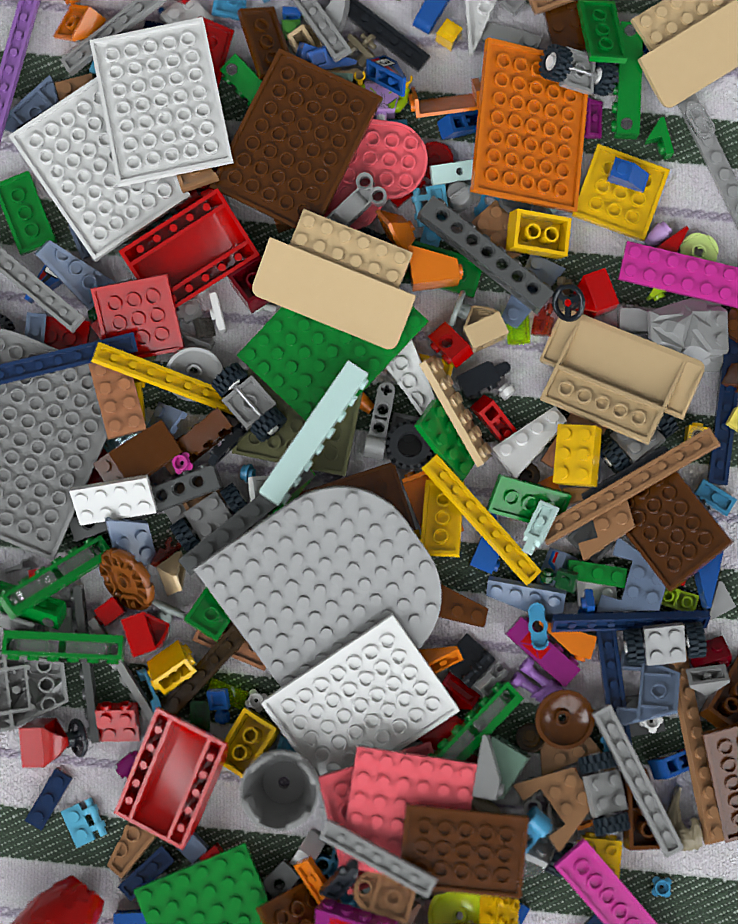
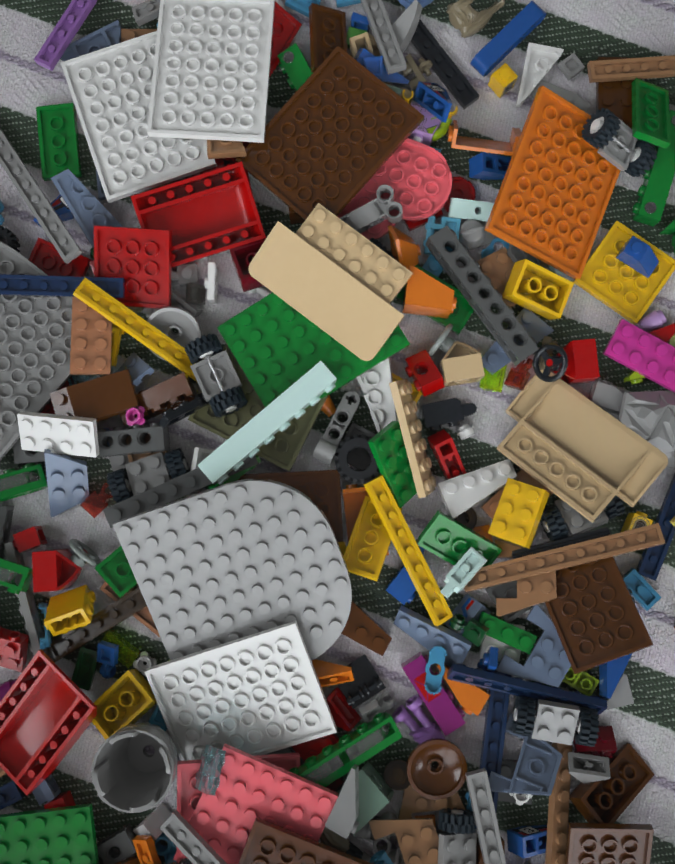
camera: 15 degrees right, 0 degrees up
sand blue panel [25,312,47,343] -> none
dark orange plate [99,548,155,611] -> none
tan slope [157,551,186,597] -> none
dark azure plate [240,464,256,483] -> none
magenta slope [584,98,603,139] -> none
none -> clear light blue plate [195,744,226,796]

